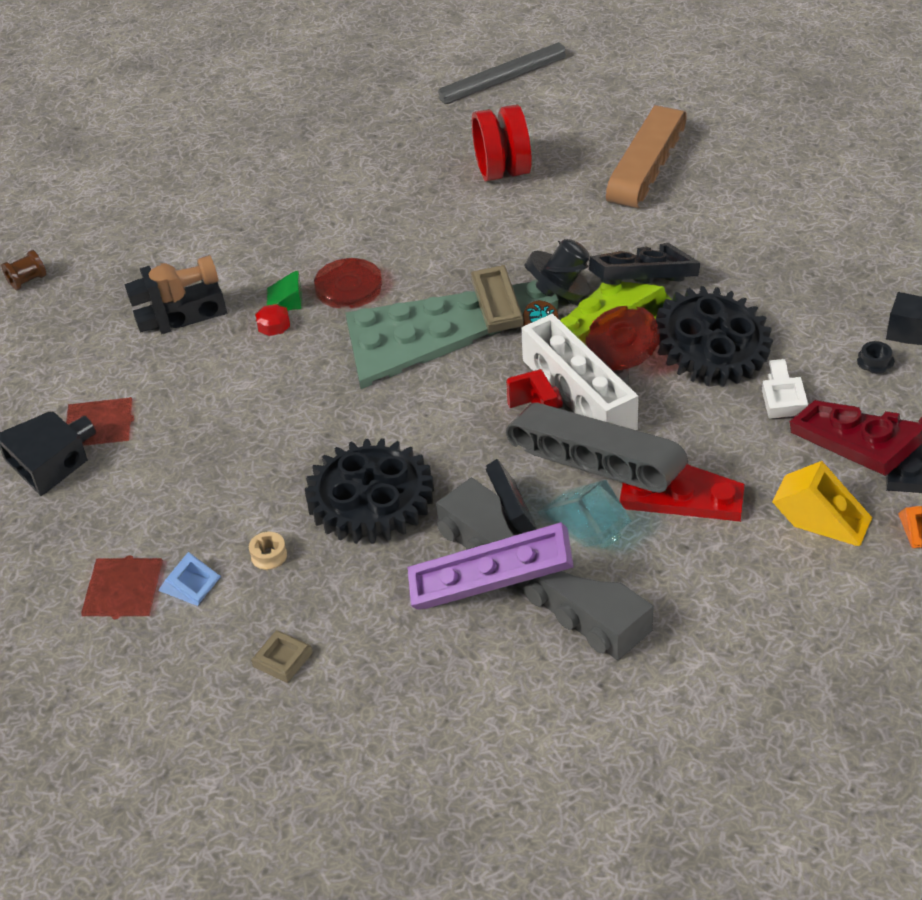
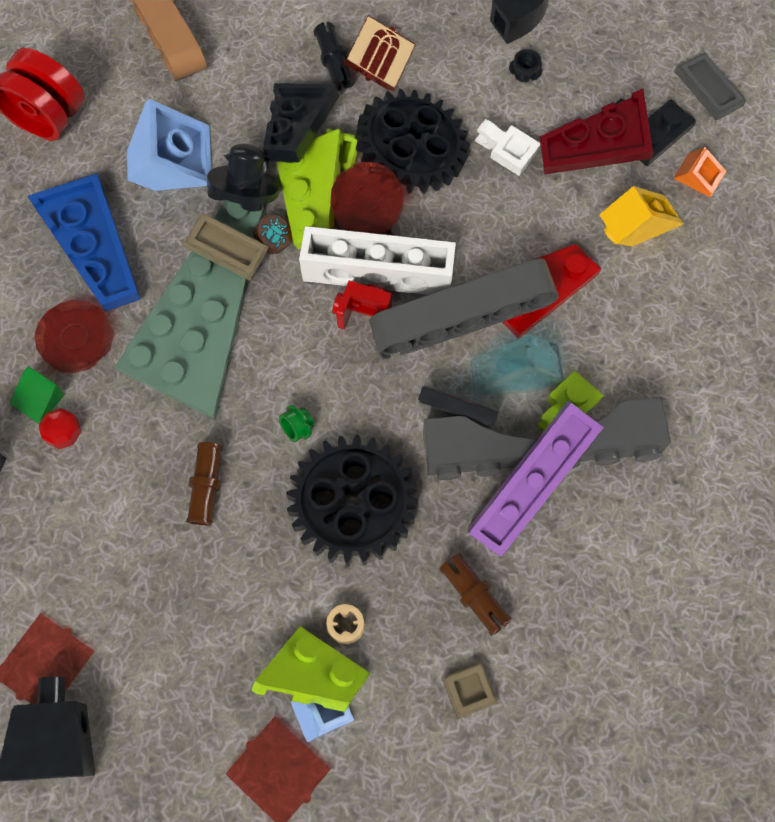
camera: 55 degrees left, 25 degrees up
none -> blue wing [27,173,141,312]
none -> light blue slope [127,99,212,191]
none -> reddish brown pin [186,442,223,526]
none -> lime wing [252,626,370,712]
none -> green plate [279,405,314,442]
none -> black pin [314,22,355,91]
none -> piece [344,15,416,91]
none -> reddish brown pin [439,553,512,636]
none -> lime plate [537,370,604,432]

